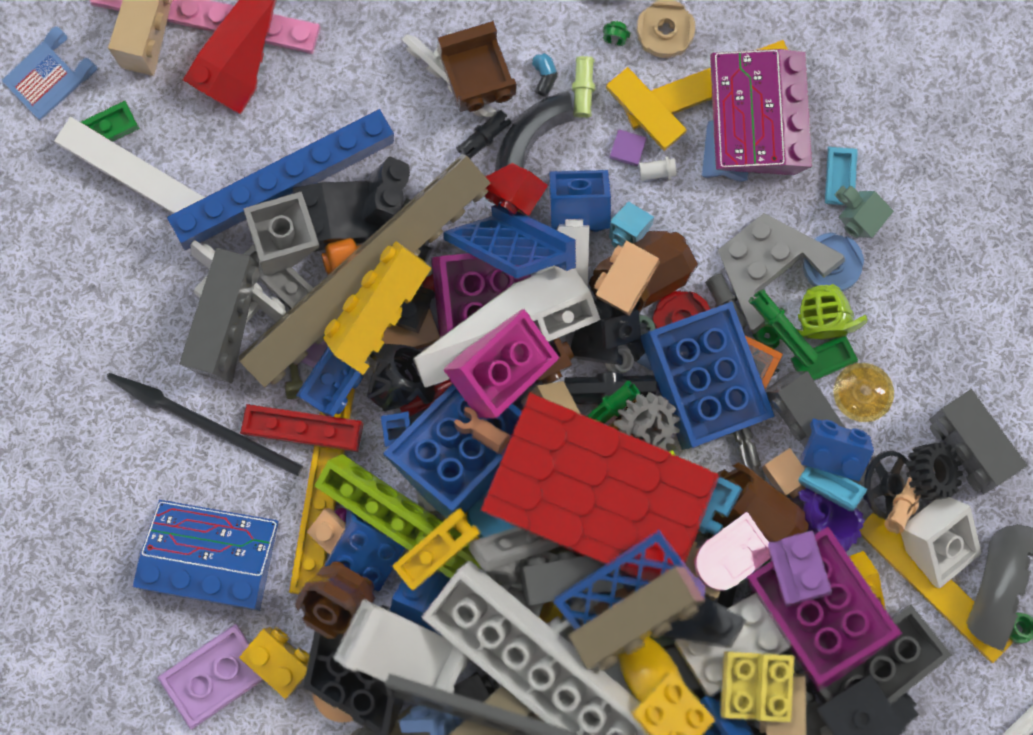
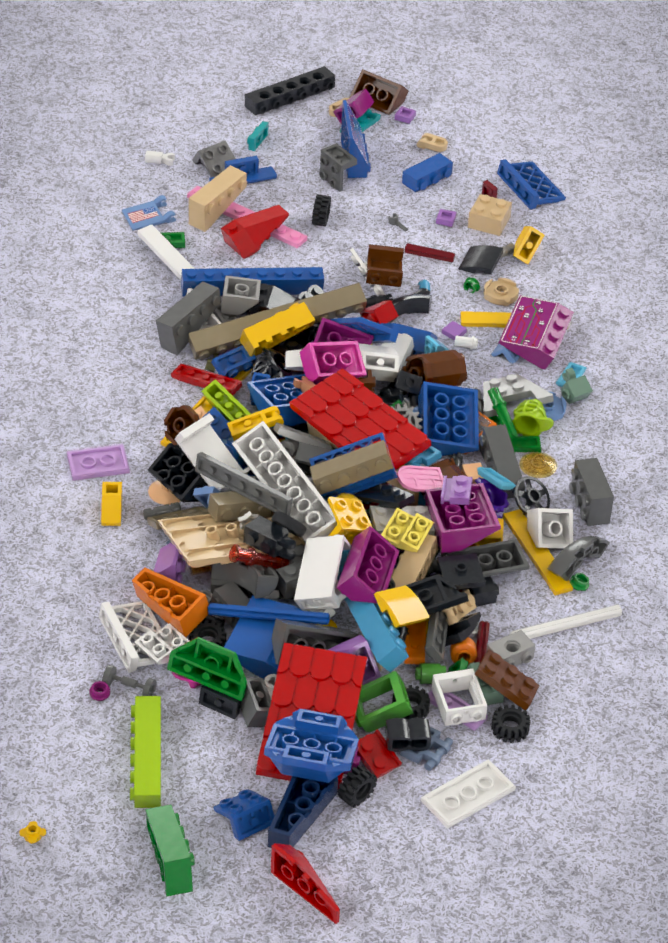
camera: 15 degrees right, 35 degrees down
black piece [107,373,304,476] -> none
blue slope [133,500,279,611] -> none
yellow bracket [239,627,310,699] -> none
yellowish green pin [572,56,595,118] -> none
light nougat brick [594,240,660,316] -> none
yellow tile [606,67,687,151] -> none
blue bracket [800,418,874,482] -> none
light nougat pin [884,470,935,534] -> none
black tyre [906,442,963,501] -> none

